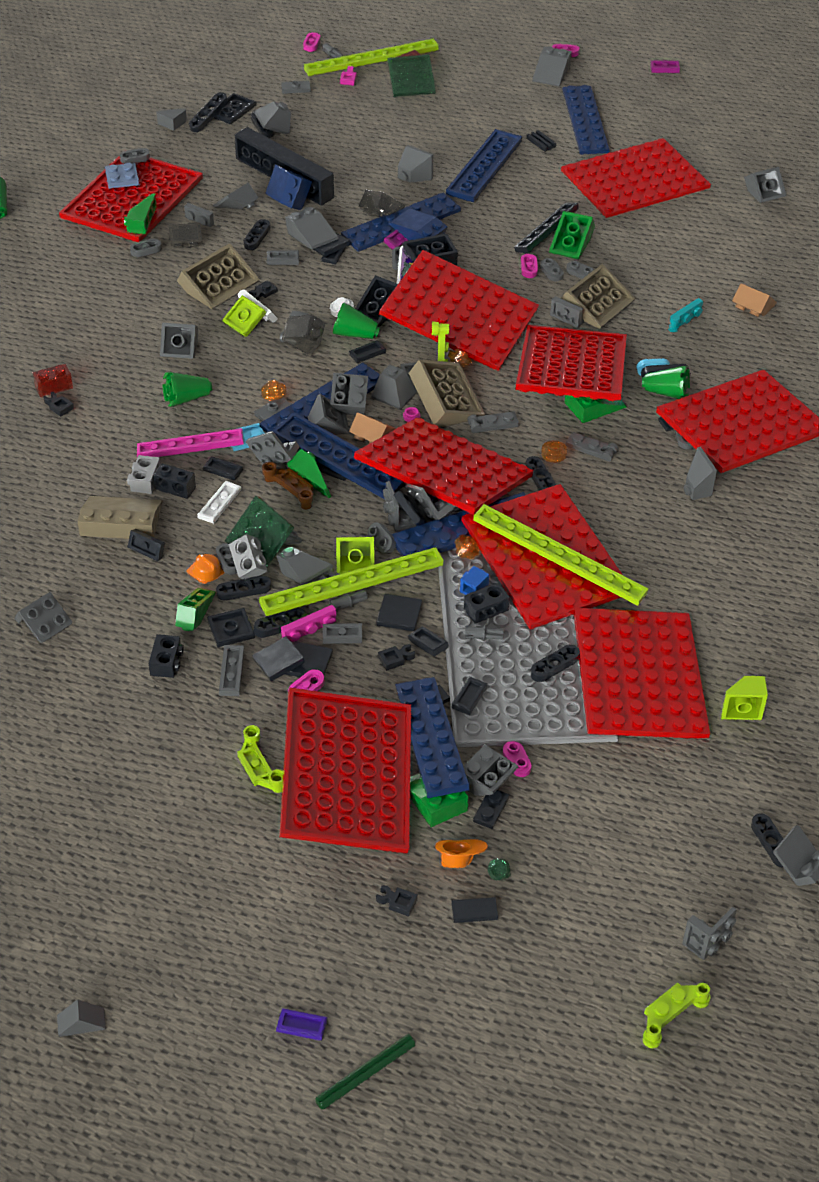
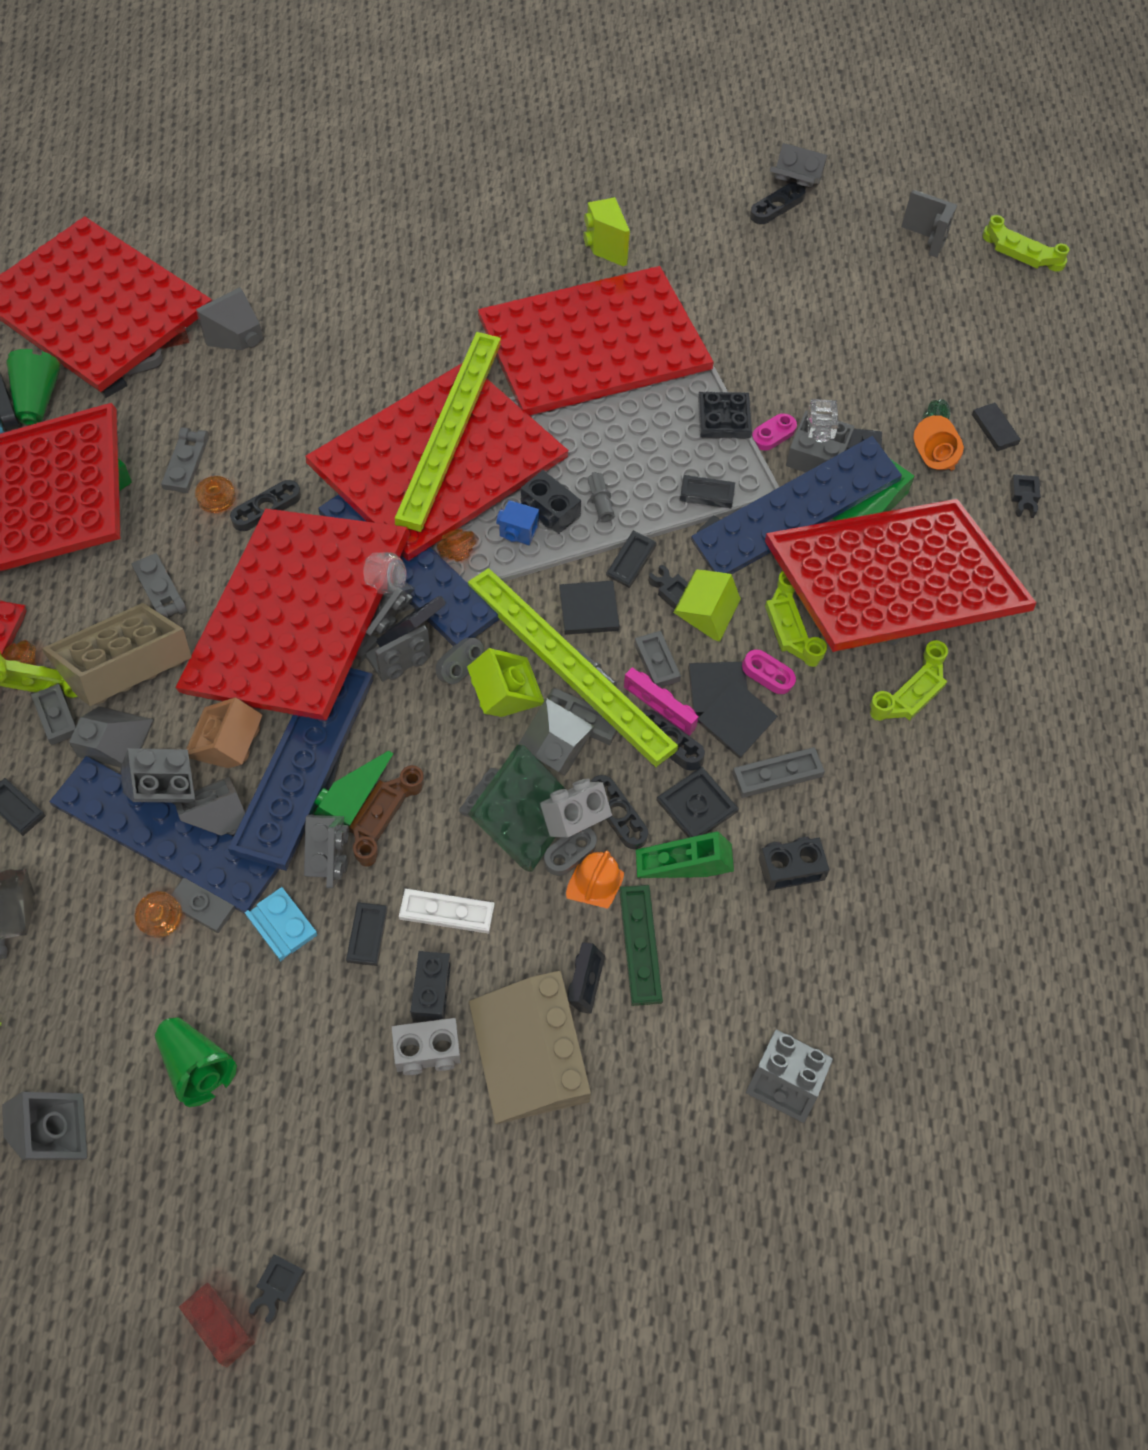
camera: 110 degrees left, 15 degrees up
dark pink tile [137,428,244,457] -> none
dark pink plate [403,407,420,422] -> none
black beam [531,644,580,682] -> none
none -> clear hair [363,552,407,595]
none -> dark green tile [619,885,663,1006]
none -> lime slope [673,569,741,642]
none -> black tile [698,392,752,438]
none -> clear brick [807,399,838,442]

